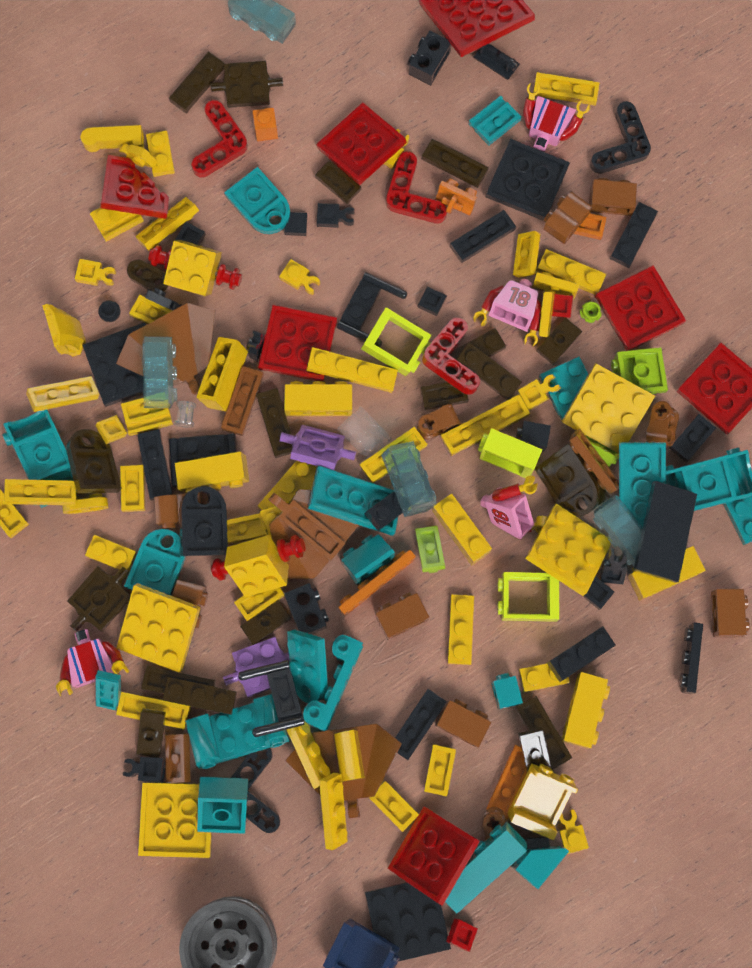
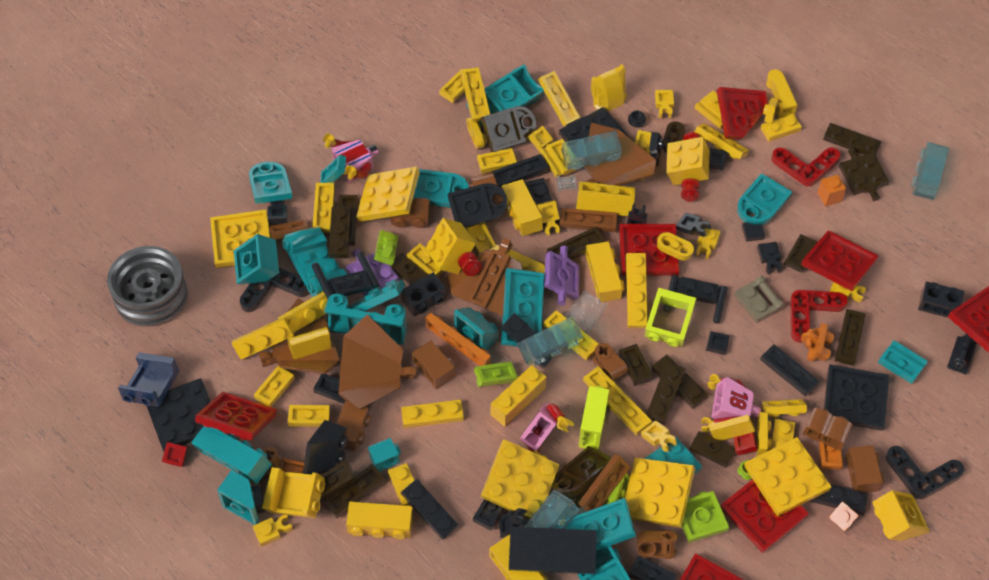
camera: 80 degrees right, 20 degrees down
dark brown plate [67,566,131,632] -> none
yellow plate [85,535,137,571] -> none
dark brown plate [136,708,166,758] -> none
red beam [422,318,480,395] -> none
neon yellow window [497,572,559,622] -> none
black brick [515,421,551,452] -> none
torso [523,83,591,152] -> none
yellow plate [533,72,600,106] -> none
none -> teal plate [249,162,292,204]
none -> black slope [303,420,348,475]
none -> dark orange panel [338,315,416,410]
none -> lime hinge [374,230,398,266]
none -> yellow plate [536,200,560,235]
none -> yellow plate [657,233,694,261]
none -> black plate [676,212,711,237]
none -> dark tan plate [734,276,786,323]
none -> yellow plate [744,437,831,517]
none -> plate [829,502,860,531]
none -> yellow slope [872,490,930,541]

